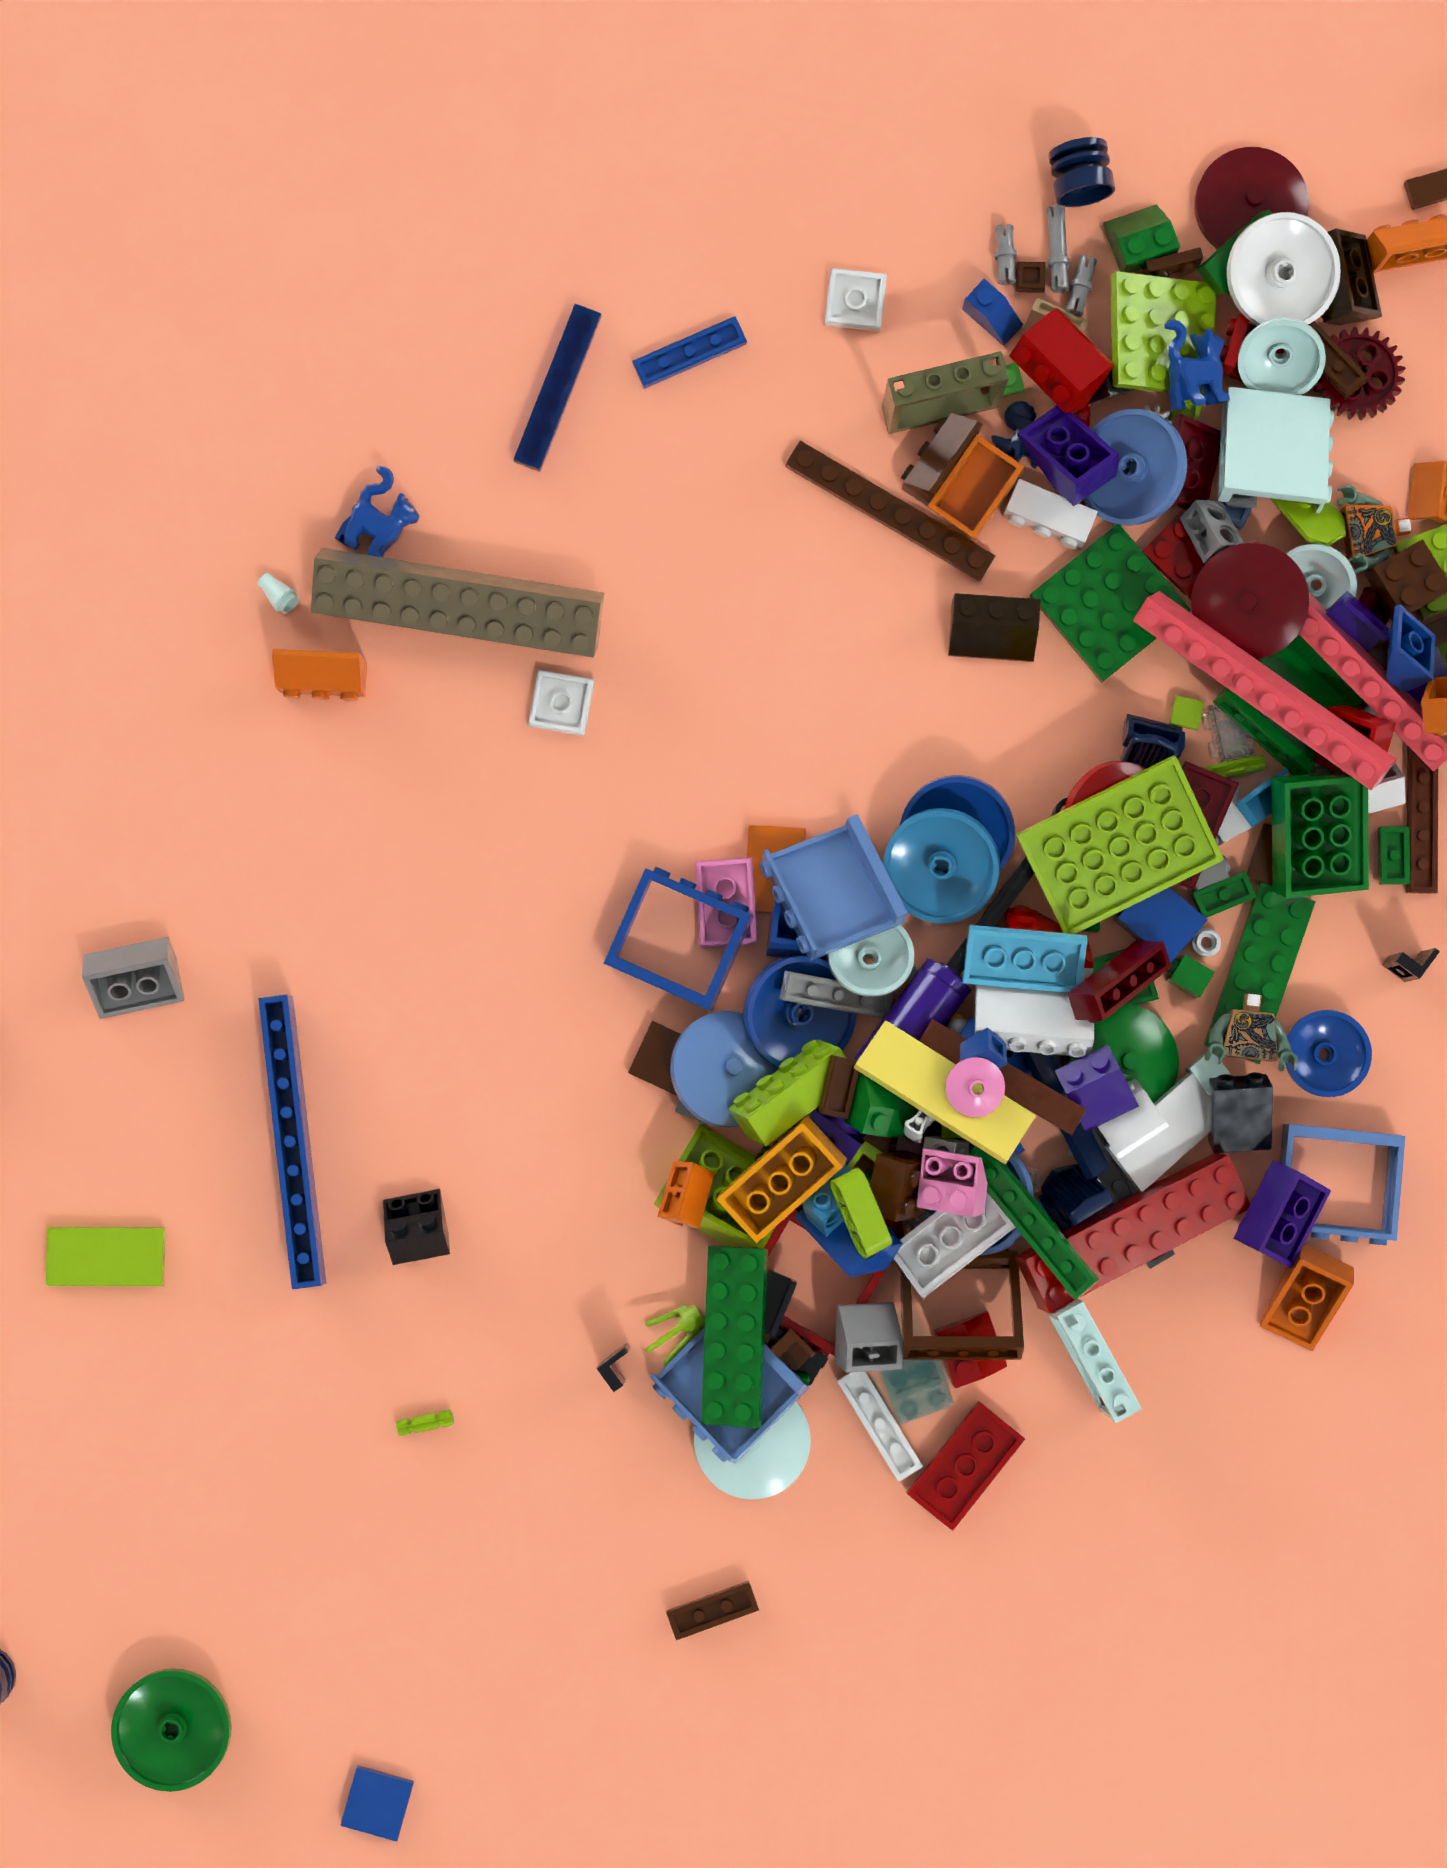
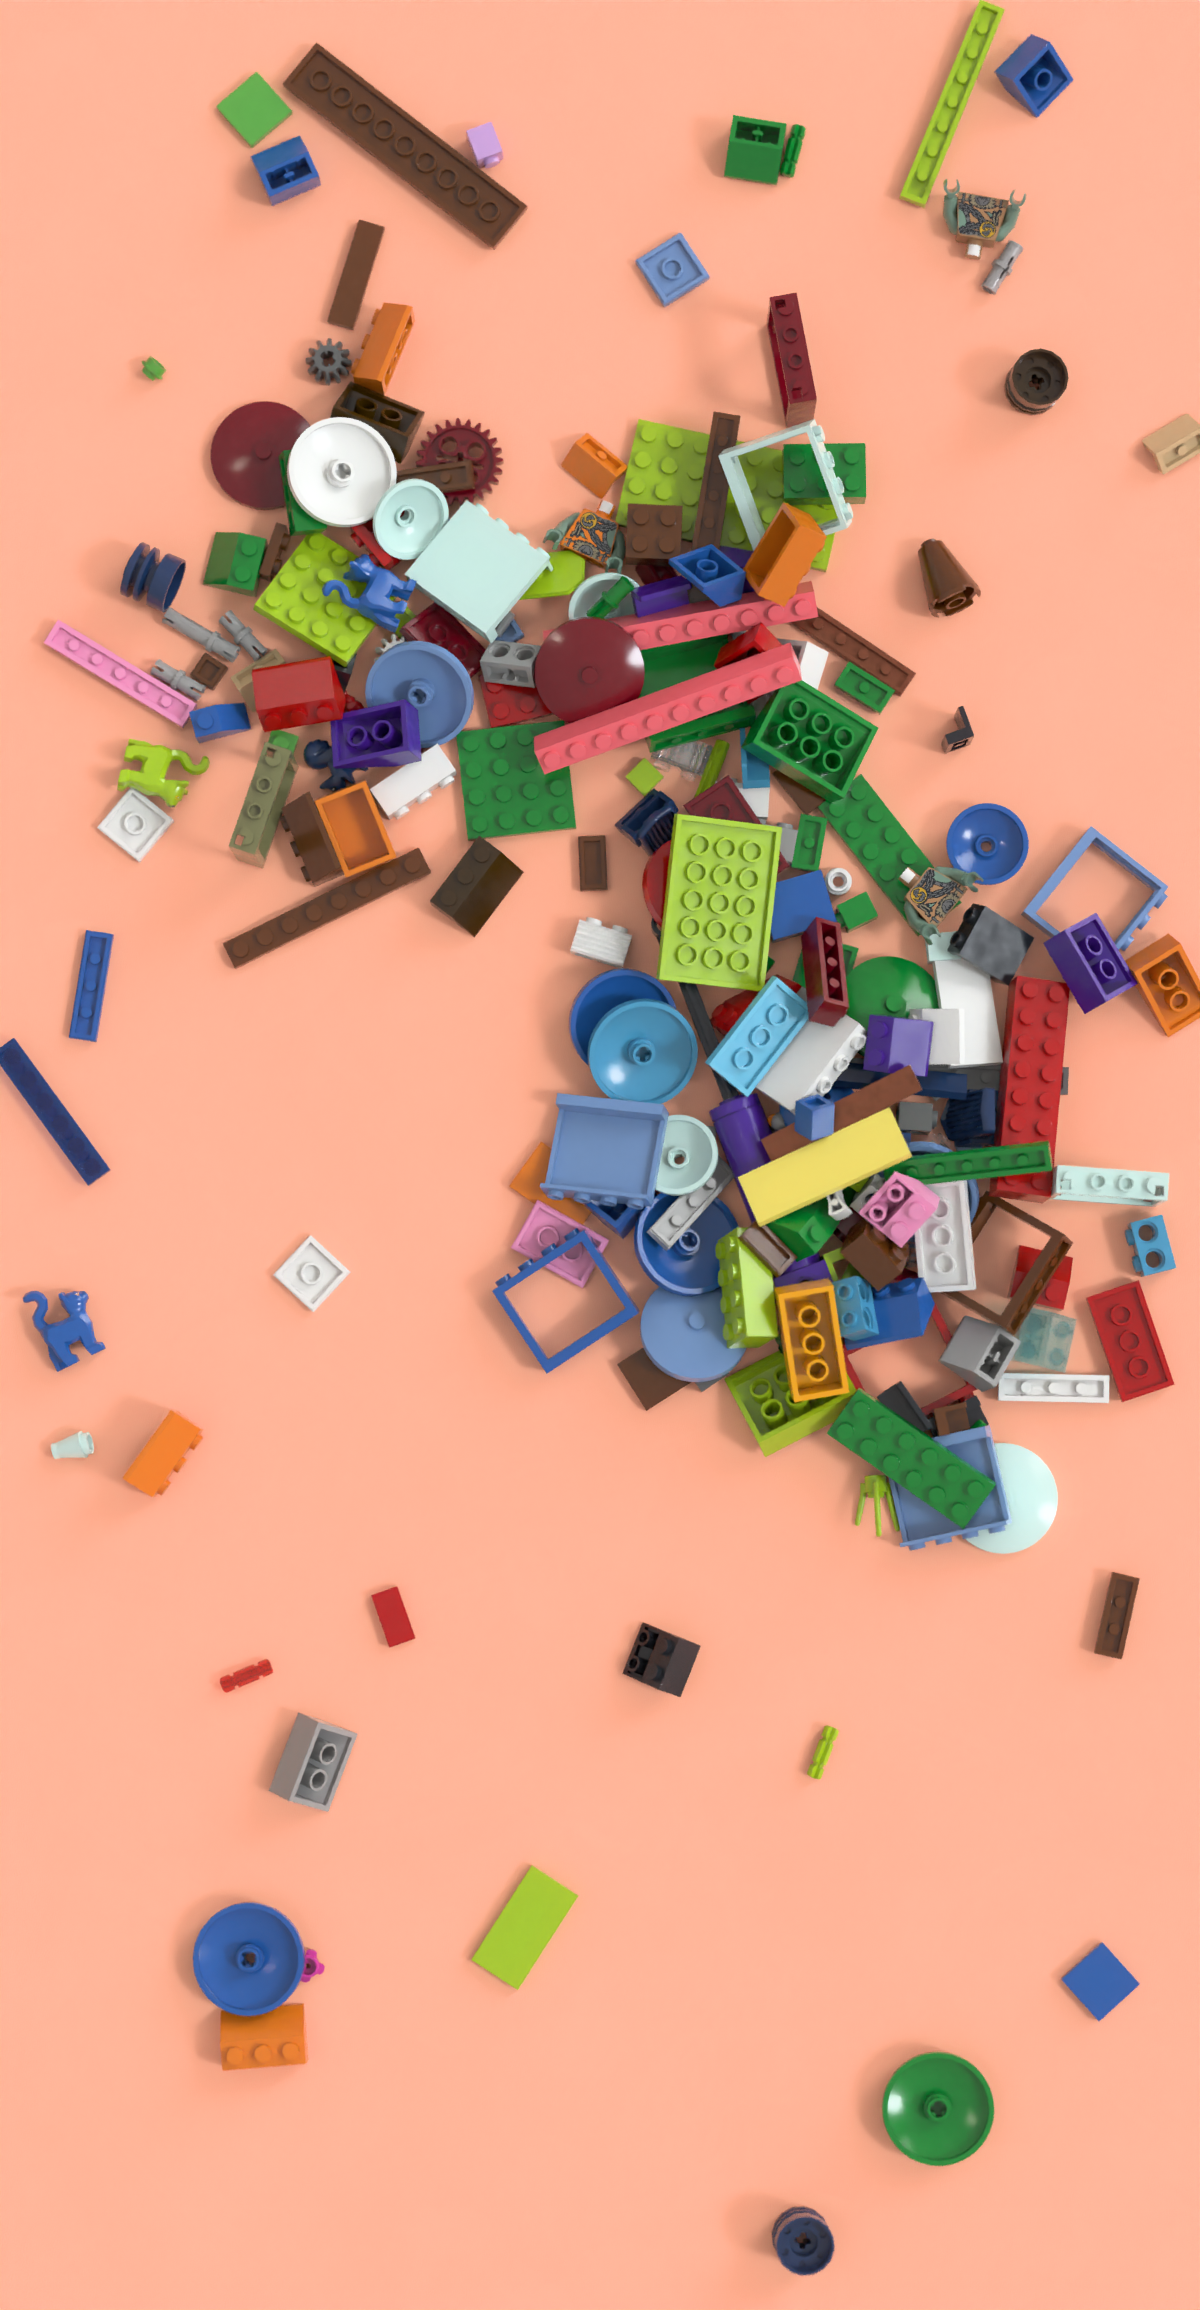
camera: 55 degrees left, 0 degrees up
blue brick [258,995,327,1289] -> none
dark tan brick [311,548,605,658] -> none
black panel [596,1343,631,1392] -> none
orange hinge [657,1161,715,1229] -> none
lime beam [830,1168,892,1259] -> none
bright pink dish [945,1057,1005,1117] -> none
none -> bright pink plate [44,620,198,728]
none -> lime animal [117,739,210,808]
none -> bright green plate [142,356,167,381]
none -> clear red axle [219,1659,273,1693]
none -> dark grey gear [305,338,352,386]
none -> red tile [371,1586,416,1648]
none -> white brick [570,917,632,968]
none -> reddish brown tile [578,835,608,892]
none -> green axle [586,576,635,618]
none -> dark grey brick [896,1102,938,1136]
none -> dark azure brick [1125,1215,1176,1277]

